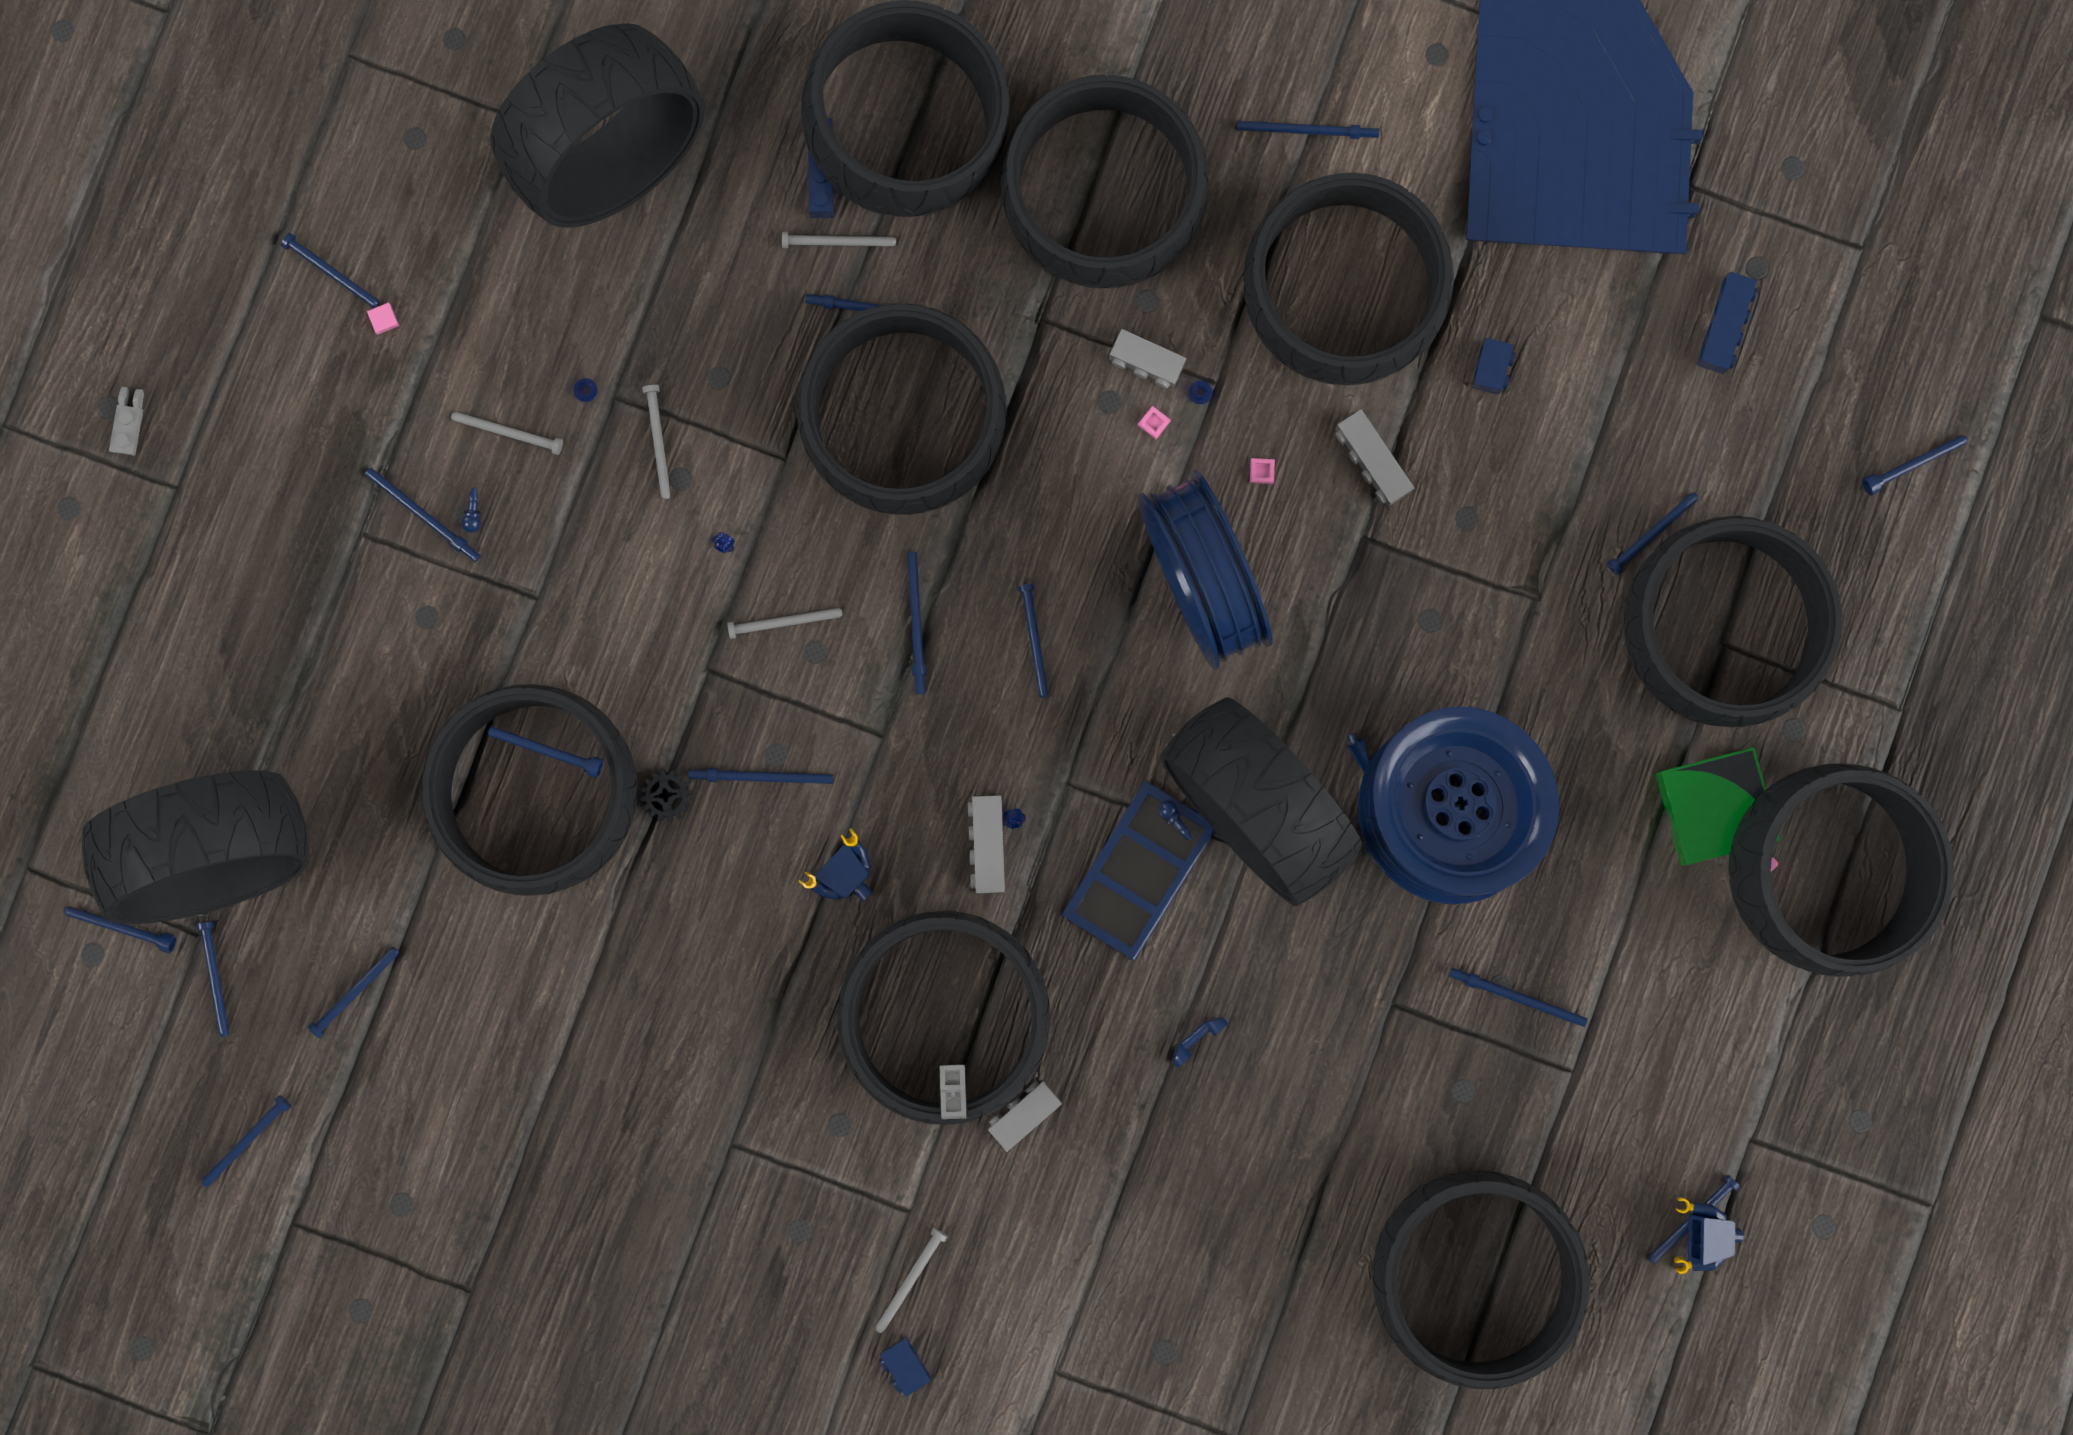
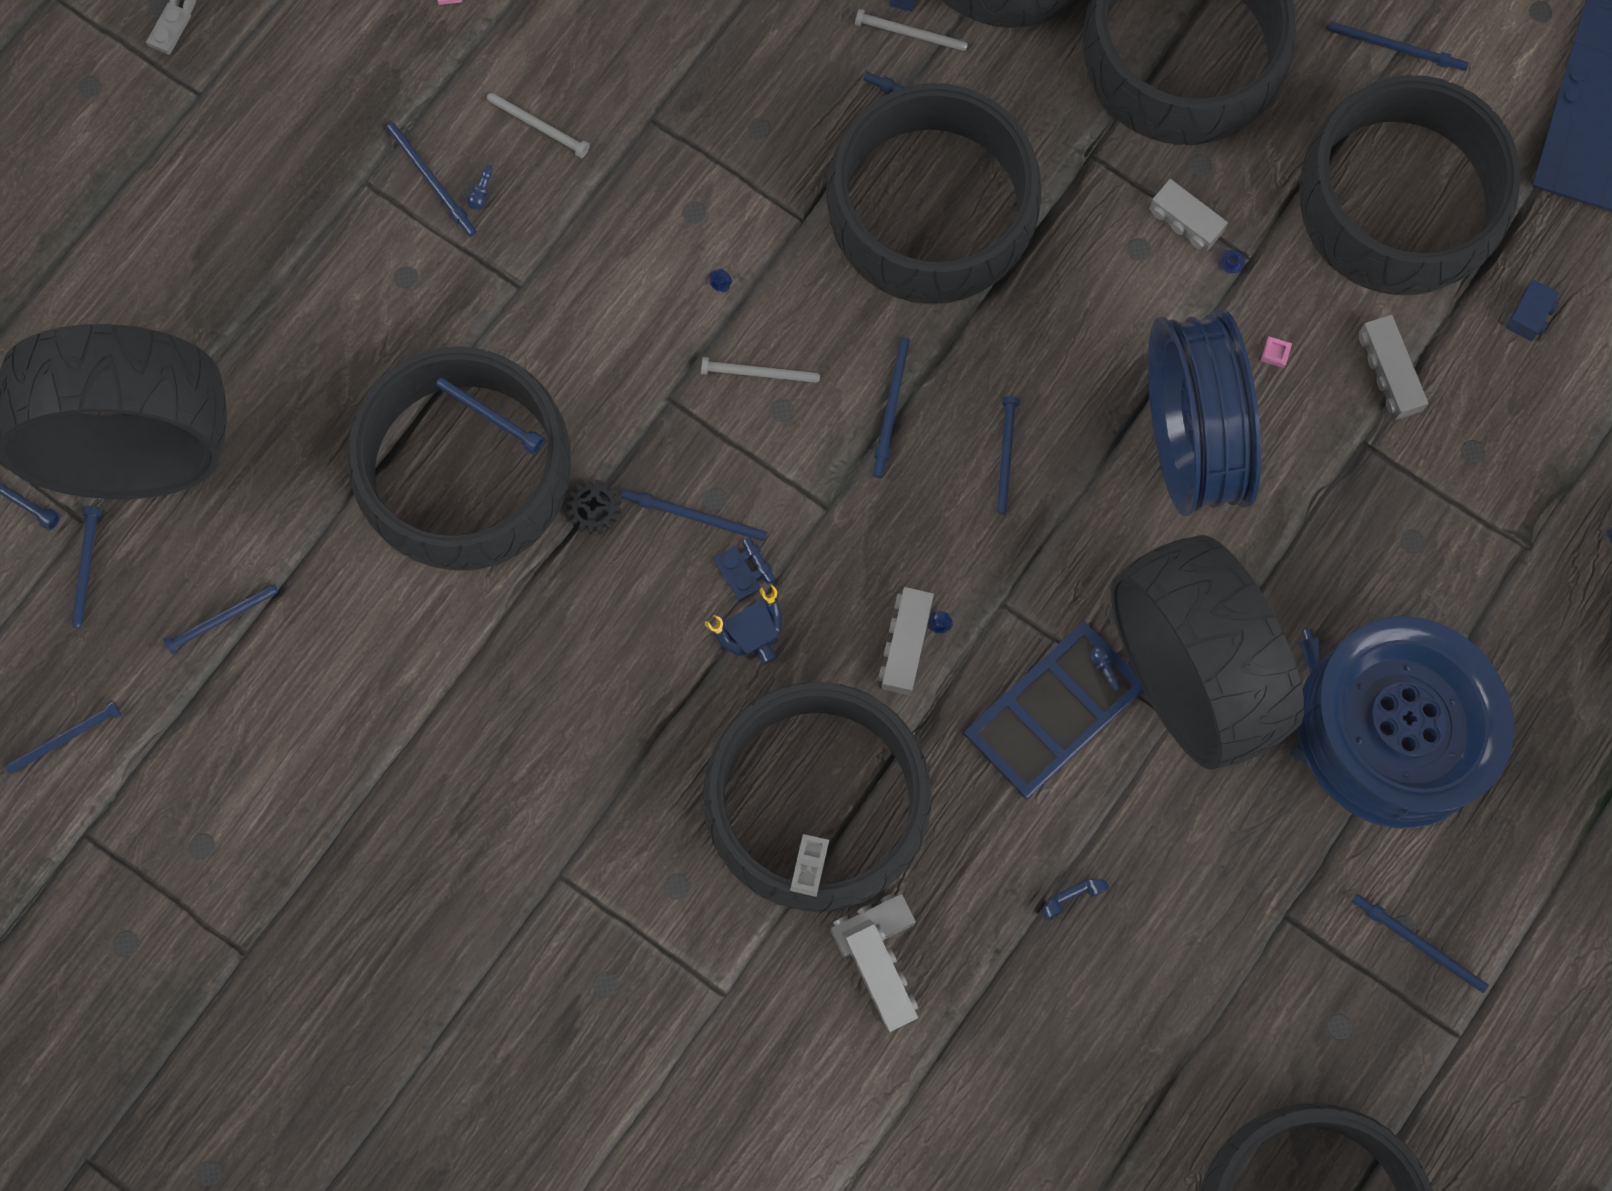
camera: 10 degrees right, 10 degrees down
clear blue plate [573,378,598,402] -> none
light grey bar [642,385,671,499] -> none
light grey bar [876,1228,948,1333] -> none
dark blue brick [879,1336,932,1397] -> none
bright pink tile [1138,406,1171,440] -> none
none -> dark blue plate [713,537,776,602]
none -> light grey brick [842,919,918,1032]

